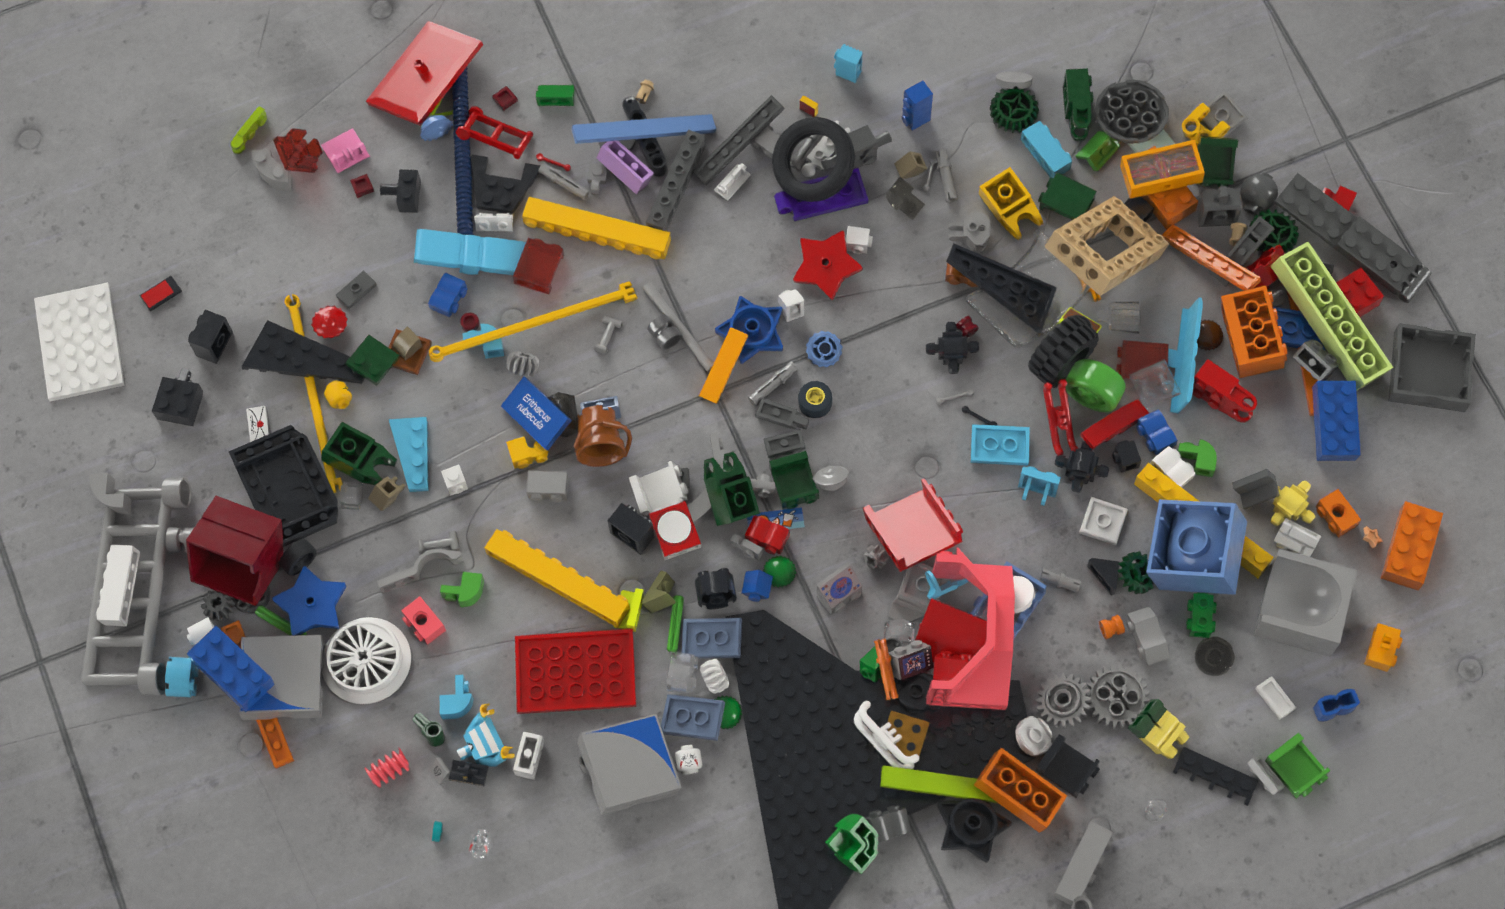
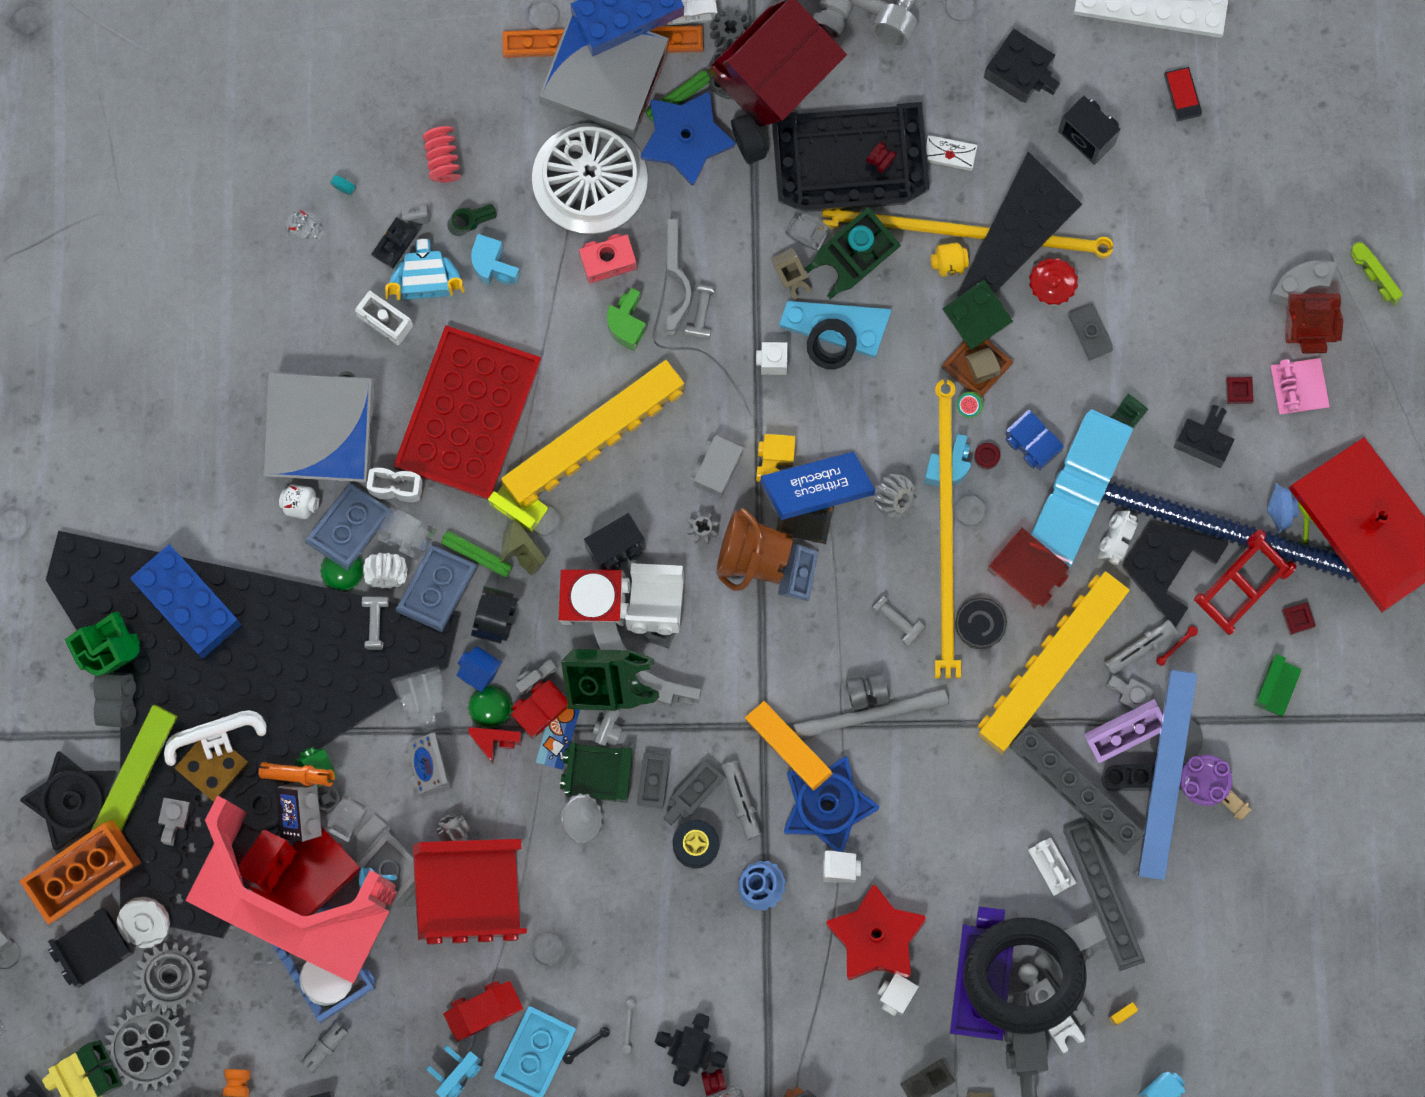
camera: 110 degrees right, 10 degrees up
none -> blue brick [130,544,242,659]
none -> light grey plate [158,798,191,846]
none -> light grey piece [362,597,389,650]
none -> white brick [367,468,423,503]
none -> clear torso [390,666,445,731]
none -> red brick [443,981,523,1042]
none -> red slope [468,727,522,764]
none -> light grey gear [687,512,718,545]
none -> black tyre [807,319,857,370]
none -> teal tile [848,226,874,252]
none -> dark red wheel [866,141,897,174]
none -> black tile [955,598,1007,649]
none -> tile [957,391,984,418]
none -> clear green panel [1110,393,1149,431]
none -> medium lavender dish [1180,755,1232,806]

